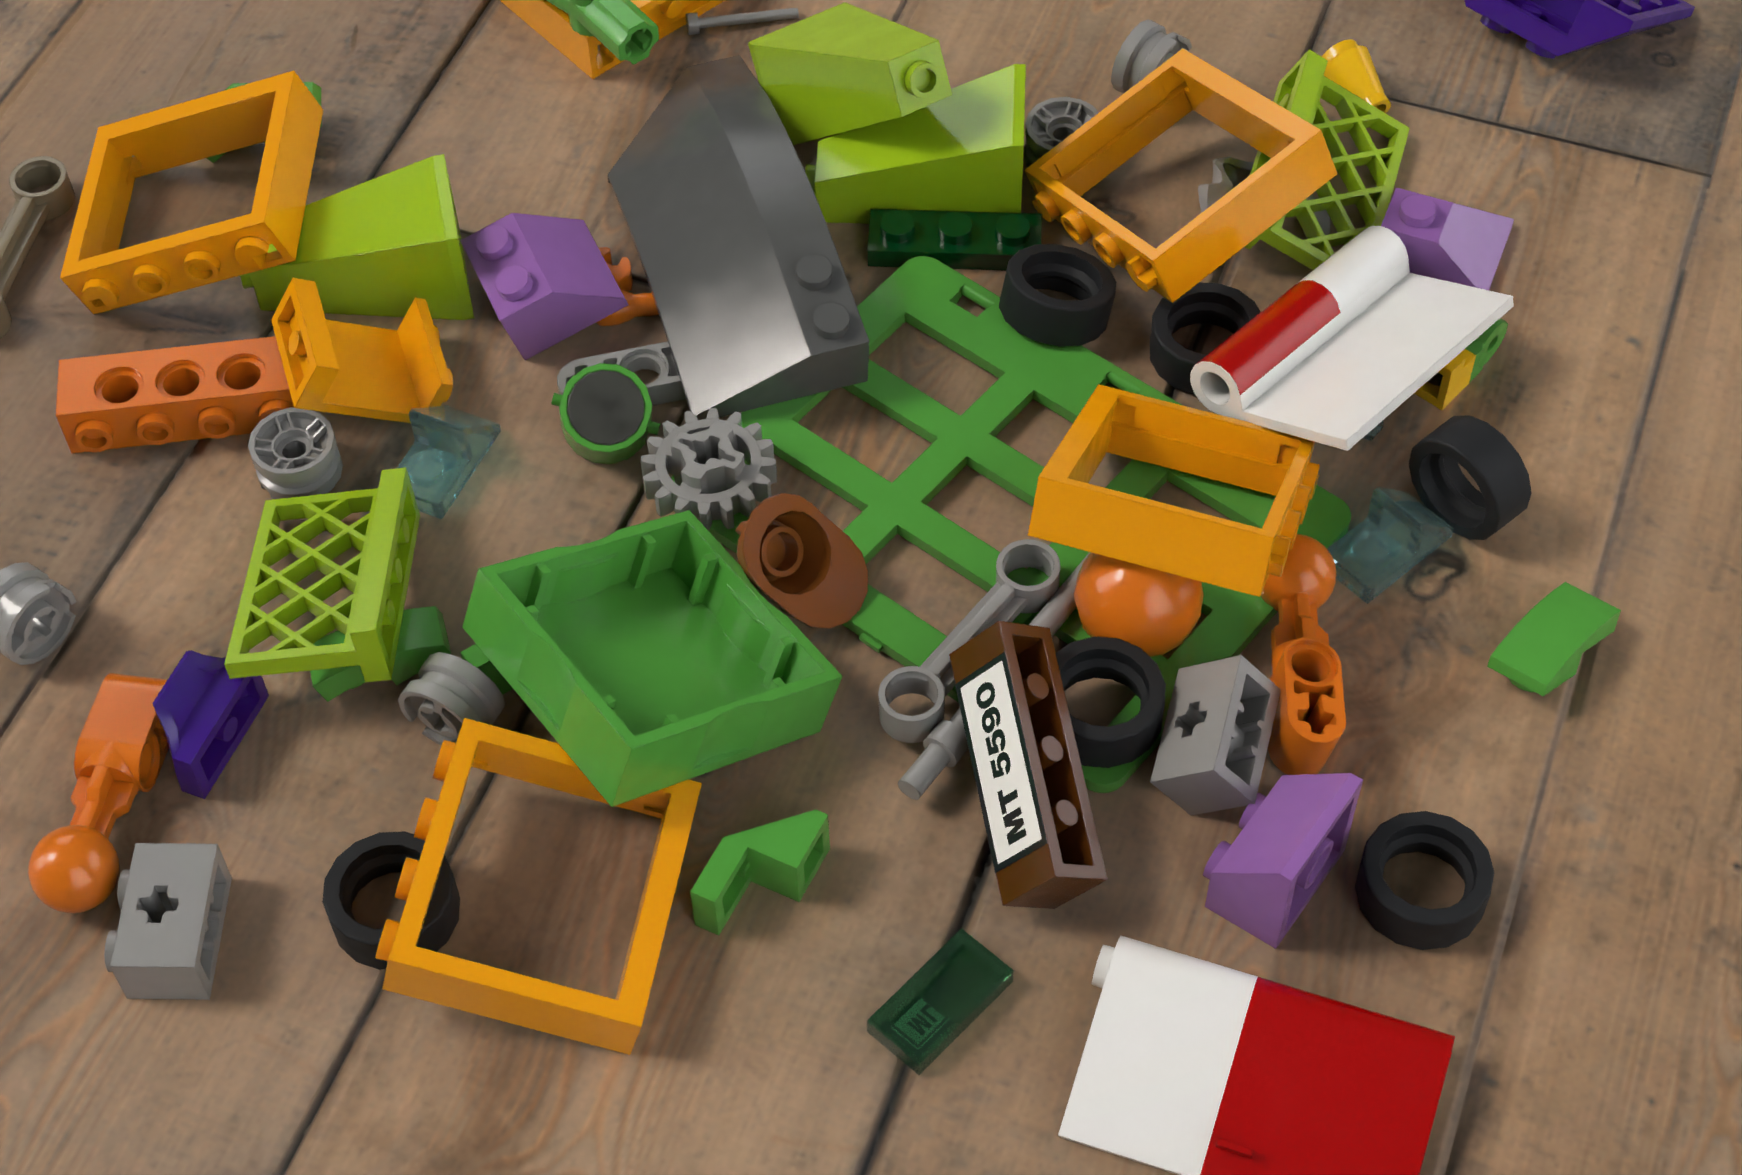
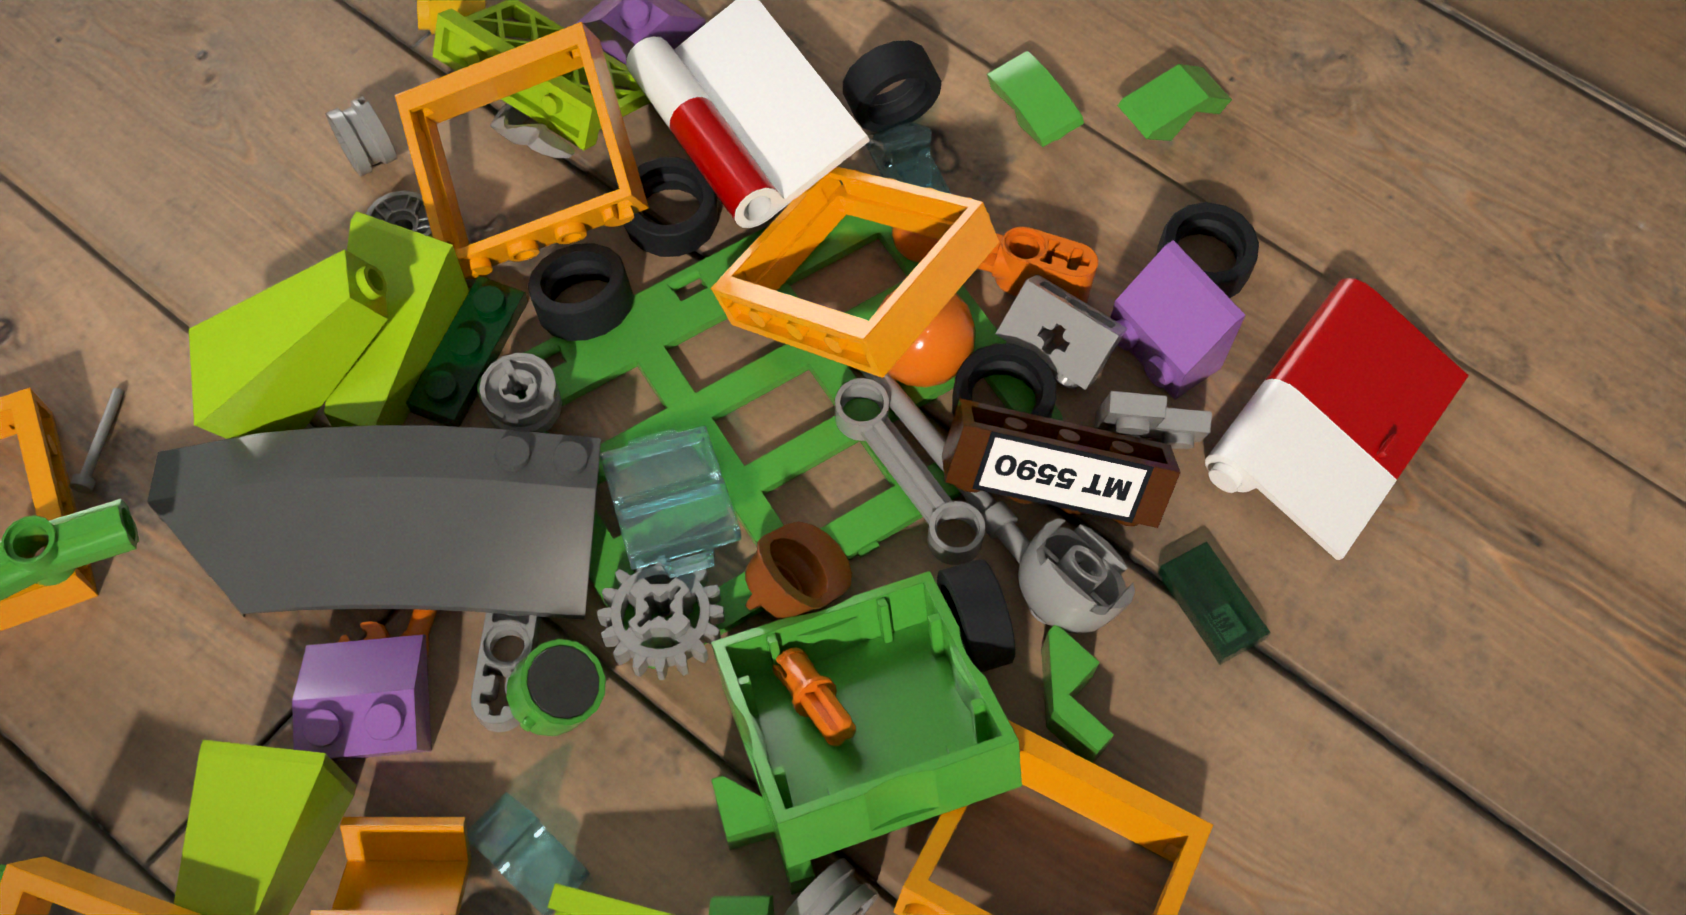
camera: 75 degrees left, 10 degrees up
none -> light grey wheel [479,353,562,433]
none -> clear light blue piece [600,426,742,578]
none -> orange axle [773,648,856,746]
none -> black tyre [937,559,1016,672]
none -> light grey cylinder [1018,519,1135,634]
none -> light grey plate [1094,391,1212,449]
none -> bright green slope [1117,64,1232,141]

